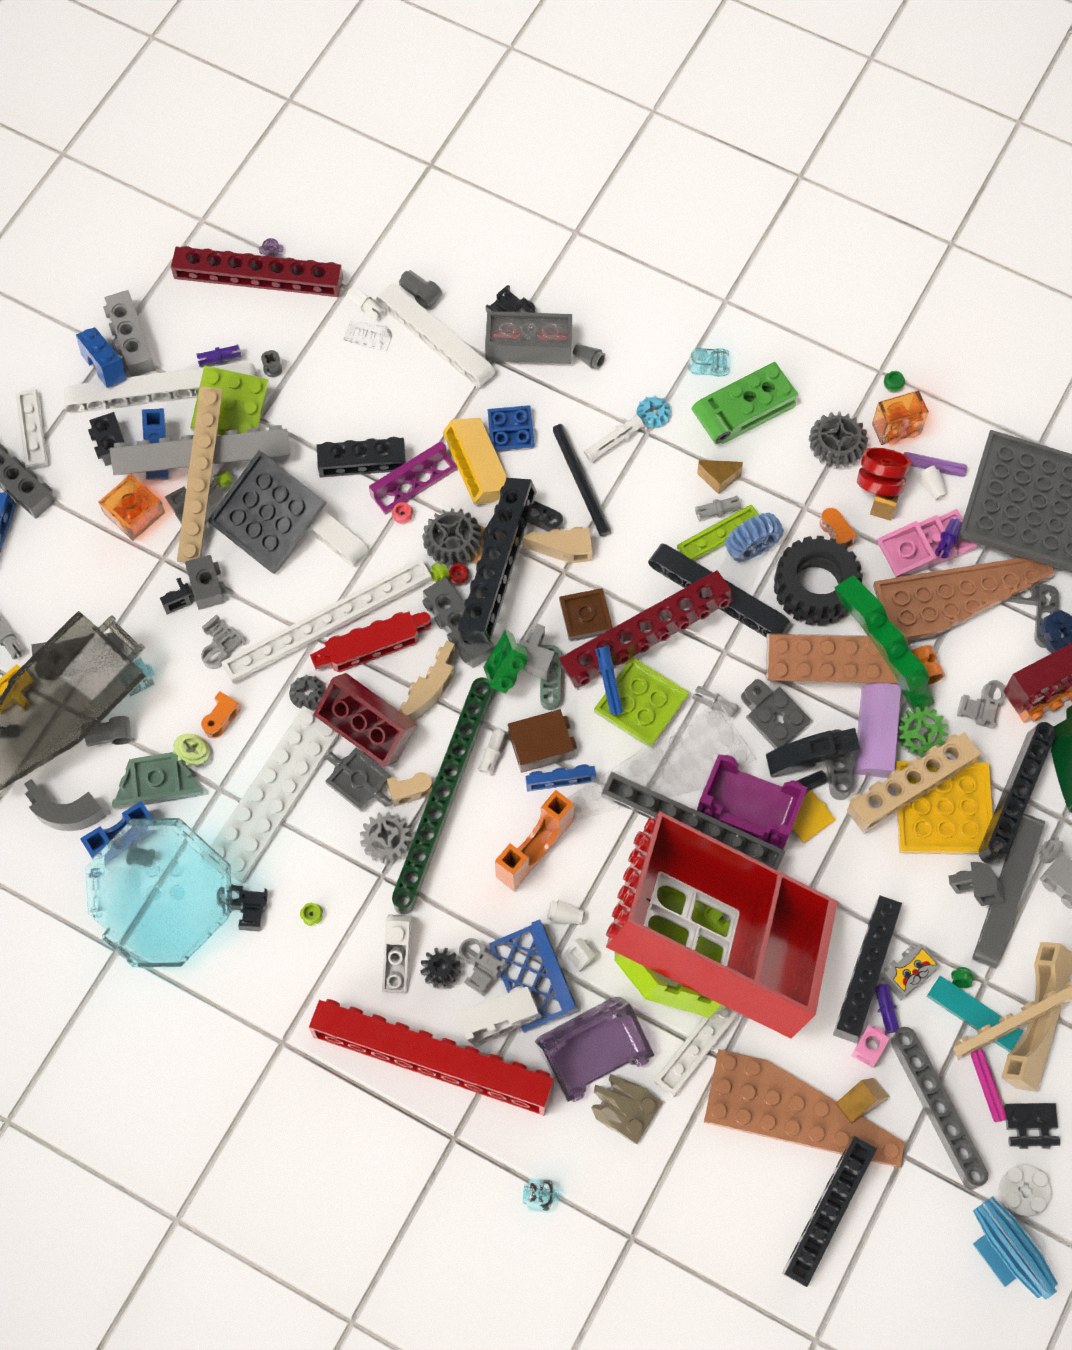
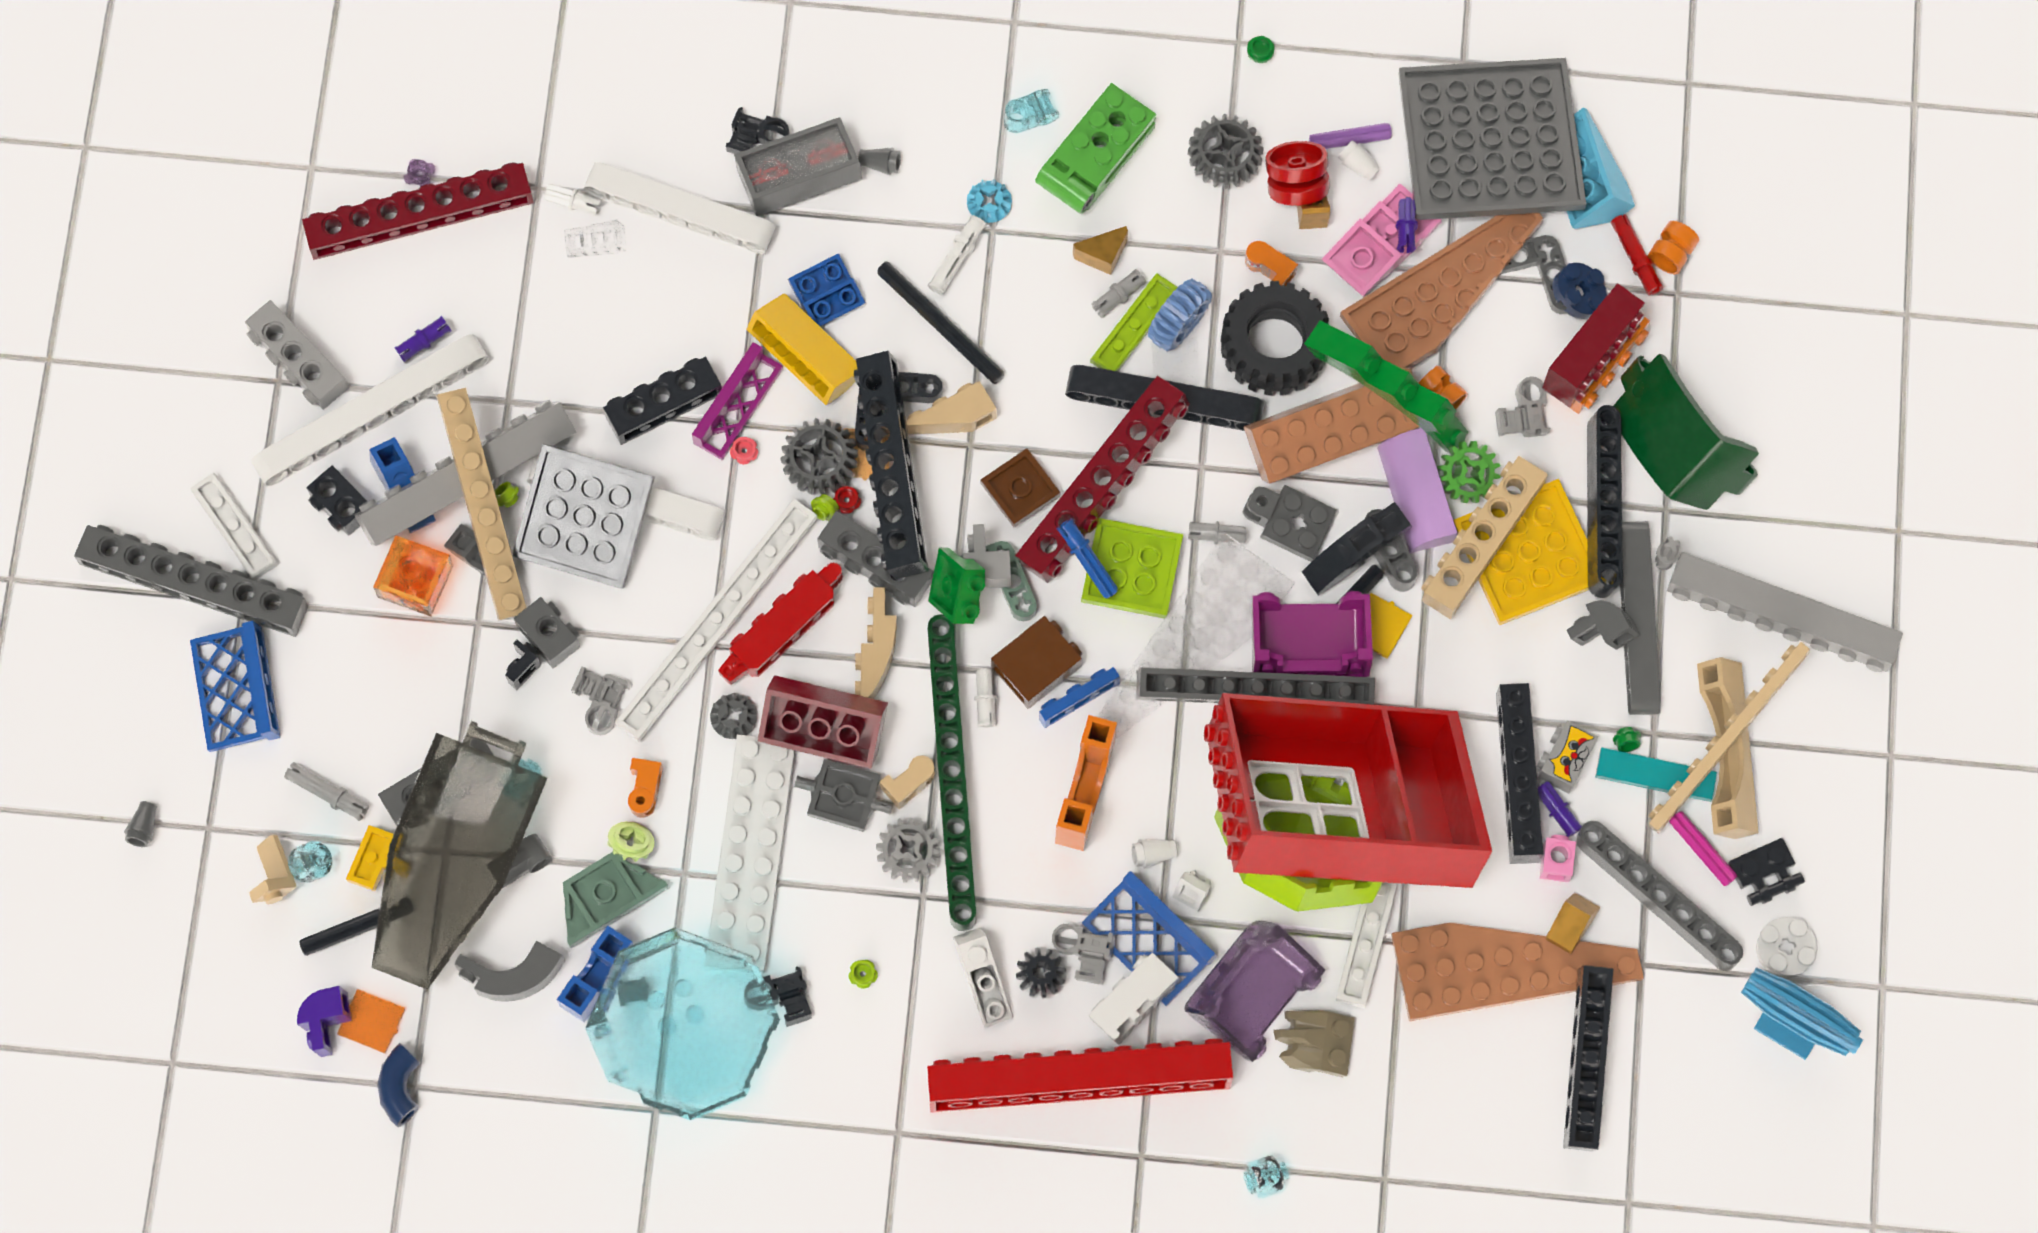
camera: 25 degrees left, 5 degrees up
blue arch [75,327,126,388] -> none
lime plate [190,365,269,436] -> none
dark grey bush [261,350,283,377] -> none
dark grey piece [398,270,442,309] -> none
clear orange brick [872,390,929,445] -> none

